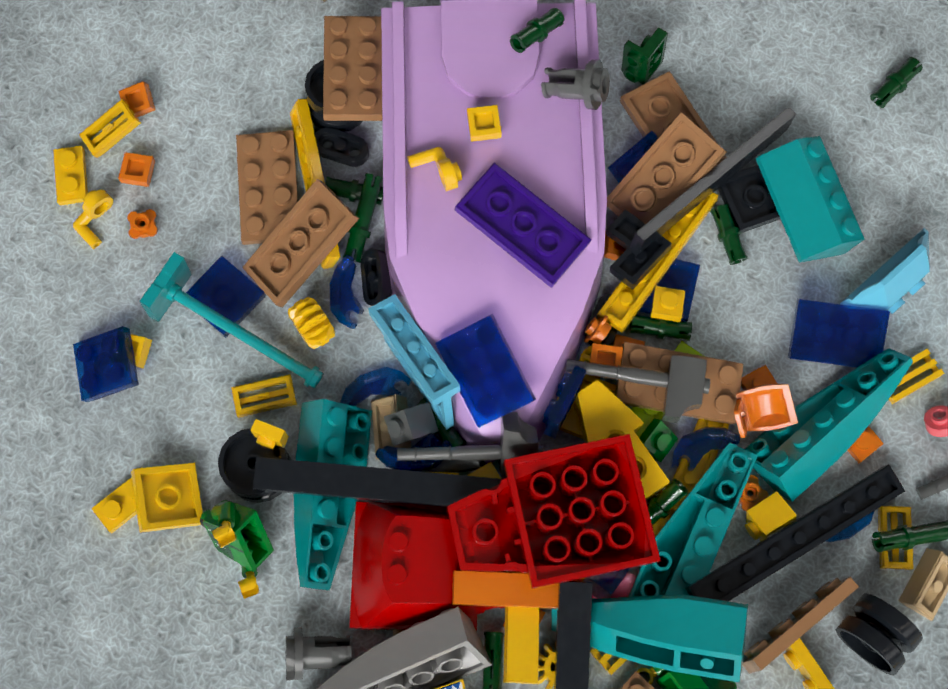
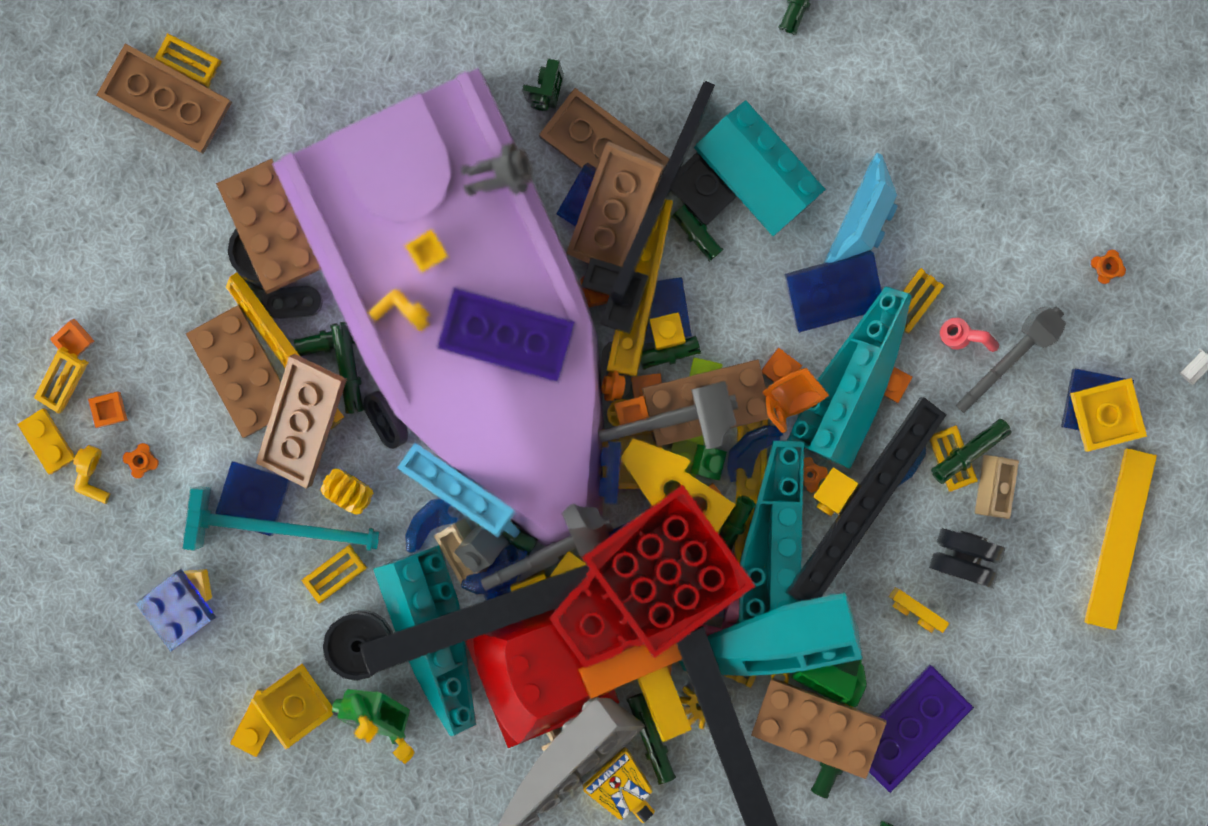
camera: 25 degrees left, 15 degrees up
yellow plate [250,419,289,449] -> none
dark grey piece [285,627,352,680] -> none
clear blue piece [329,255,364,329] -> none
clear blue plate [435,314,536,428] -> none
dark green pin [510,8,565,53] -> none
medium nougat plate [743,577,859,674] -> none

